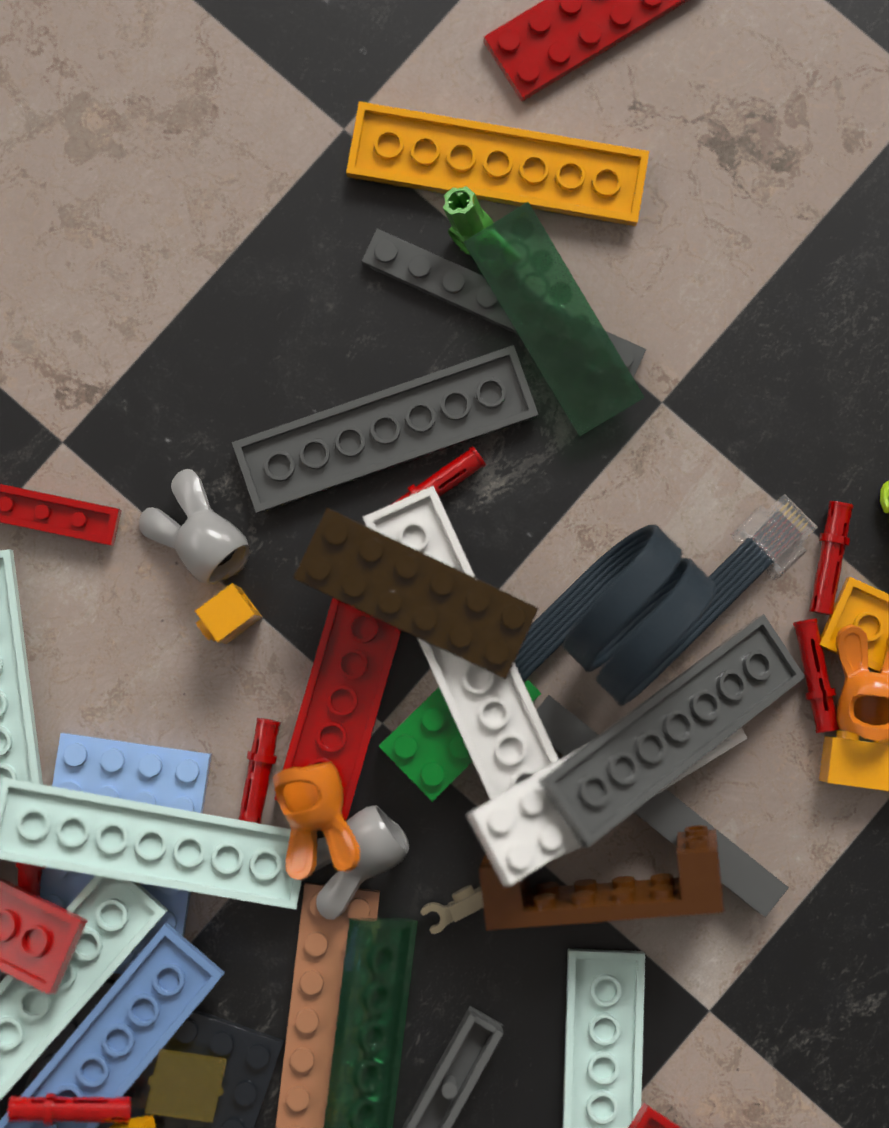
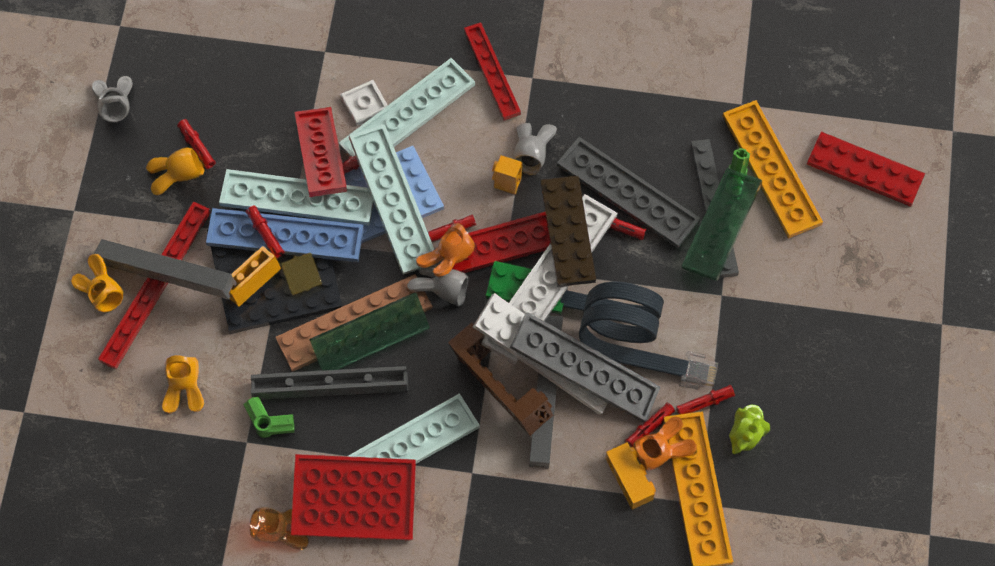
camera: 60 degrees right, 20 degrees down
dark tan plate [420,885,483,934] -> none

